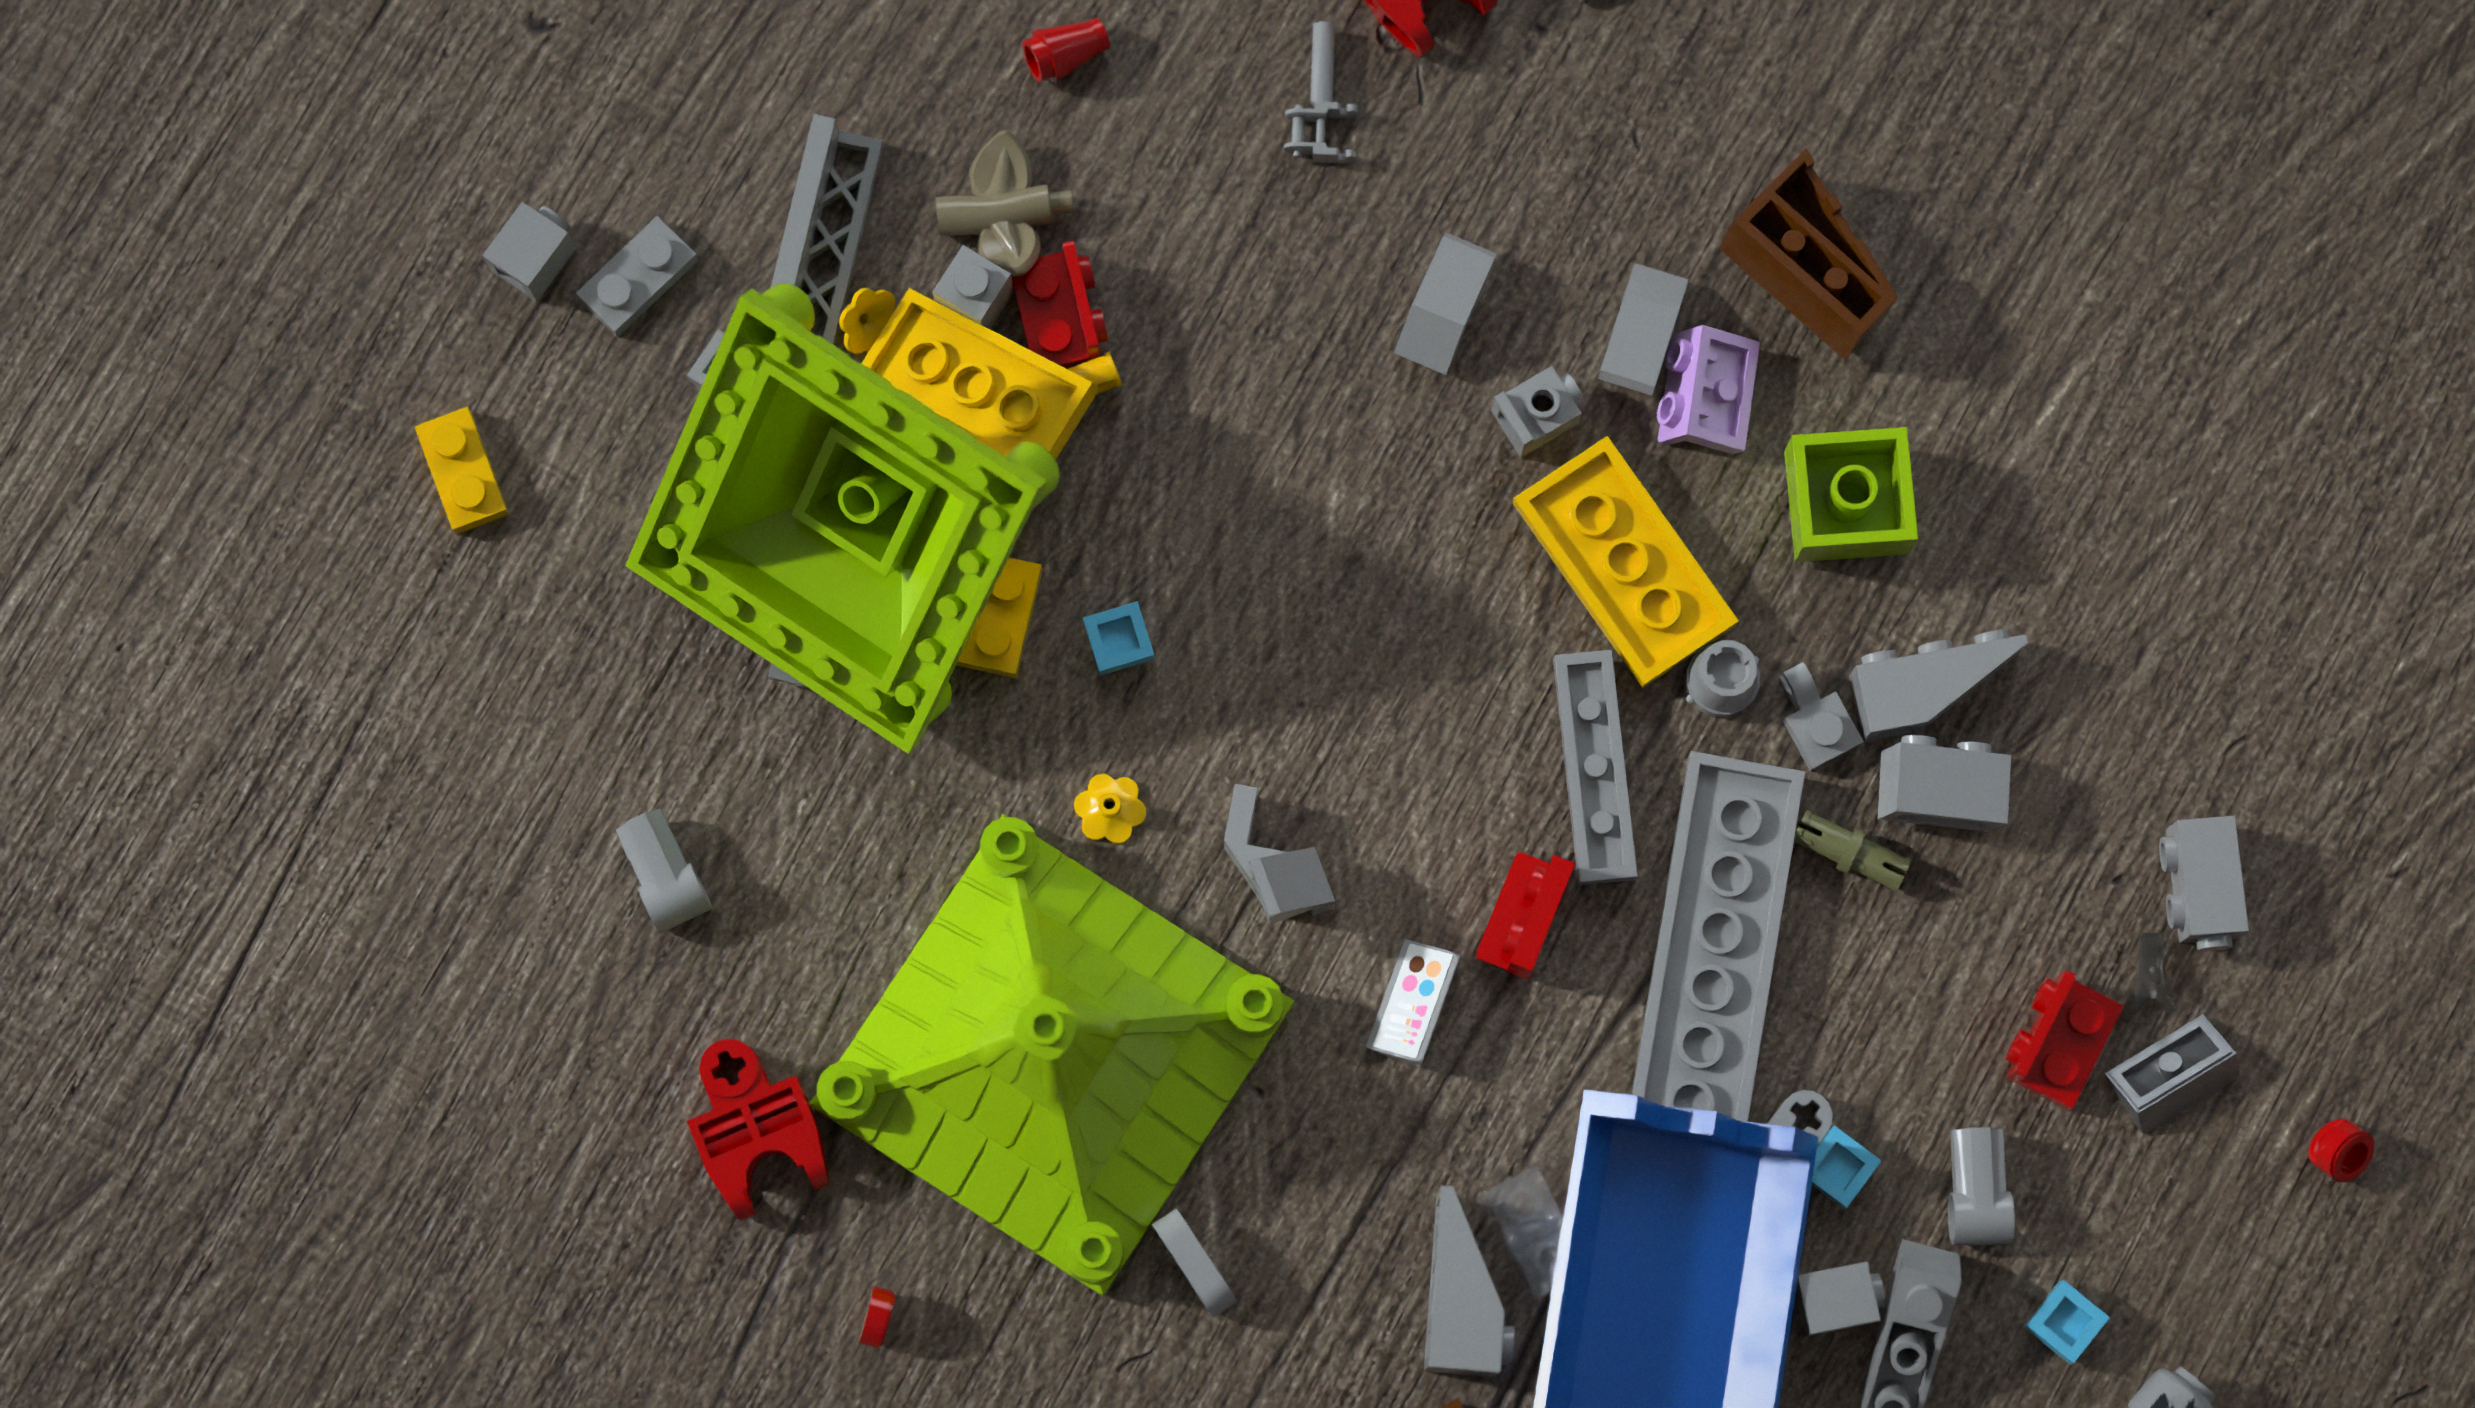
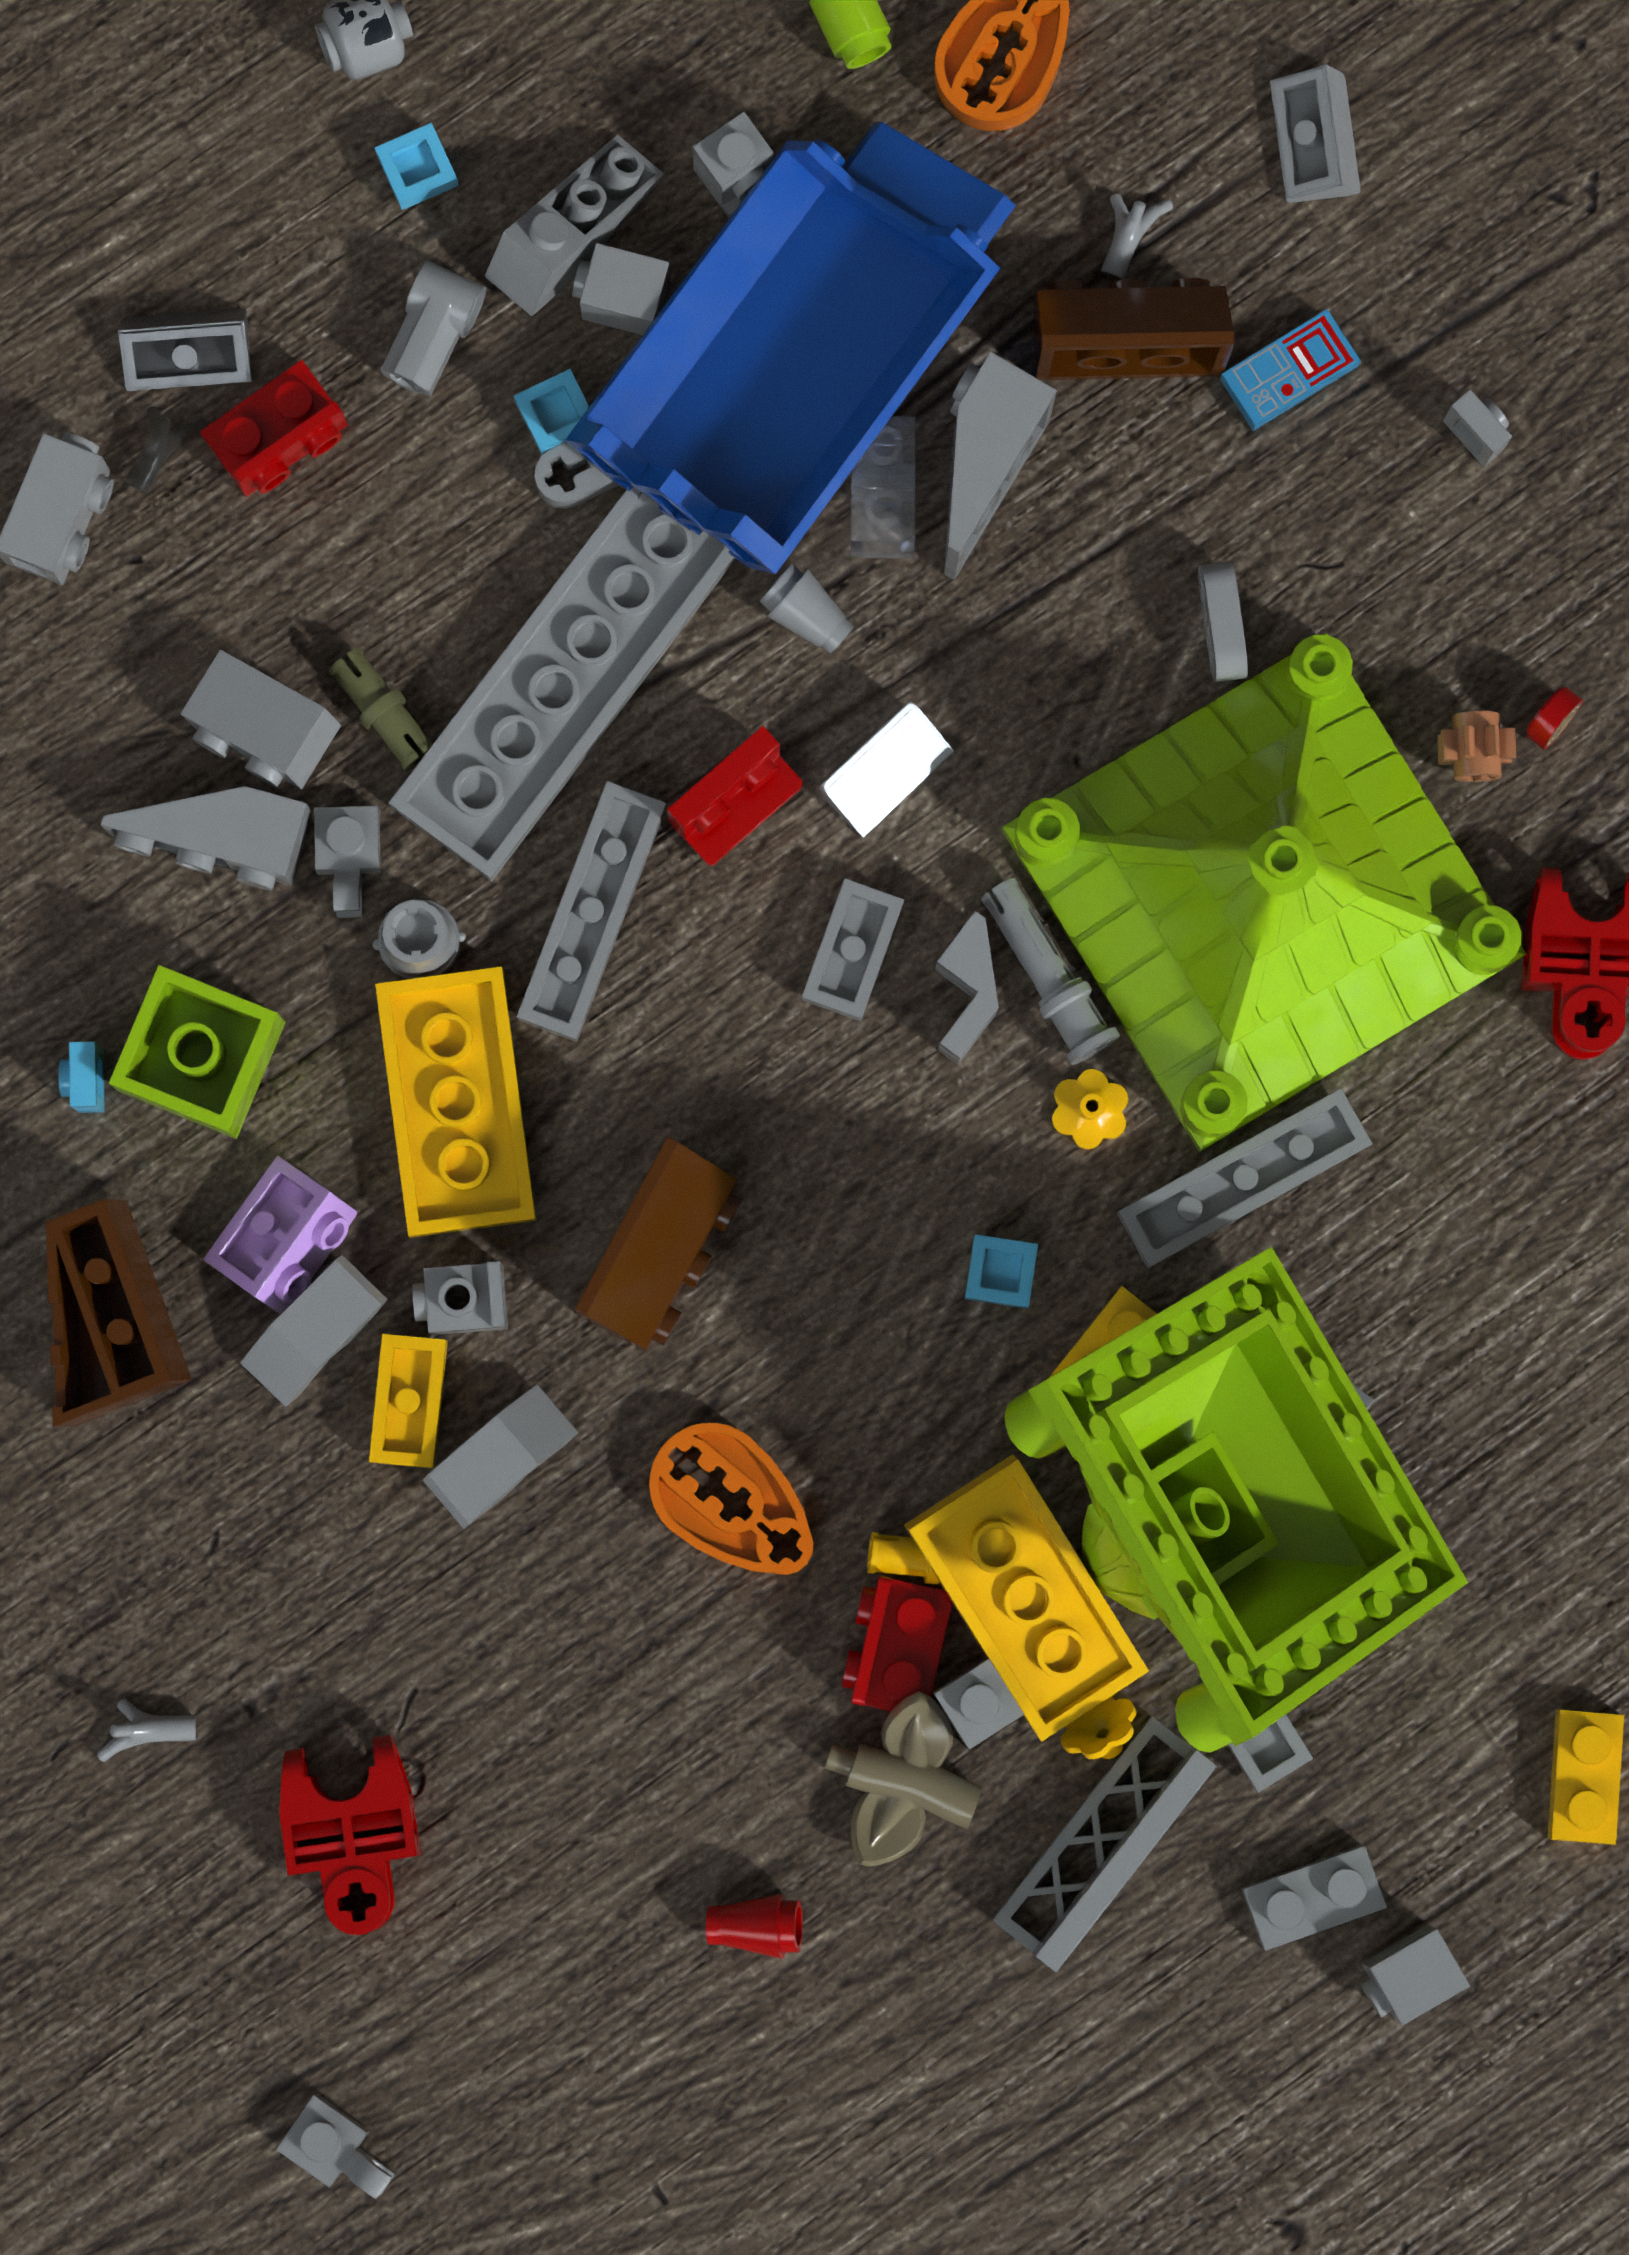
camera: 160 degrees left, 5 degrees up
light grey piece [616,809,713,934] -> none
light grey slope [1249,847,1335,925] -> none
light grey piece [1283,21,1358,163] -> none
red tile [2308,1119,2375,1183] -> none
none -> medium azure plate [59,1042,105,1113]
none -> yellow plate [369,1334,448,1469]
none -> reddish brown slope [575,1137,742,1353]
none -> orange piece [649,1423,814,1575]
none -> light grey cone [759,563,854,654]
none -> light grey plate [801,878,904,1021]
none -> light grey pin [981,878,1120,1065]
none -> light grey plate [1117,1089,1372,1269]
none -> nougat gear [1437,711,1516,782]

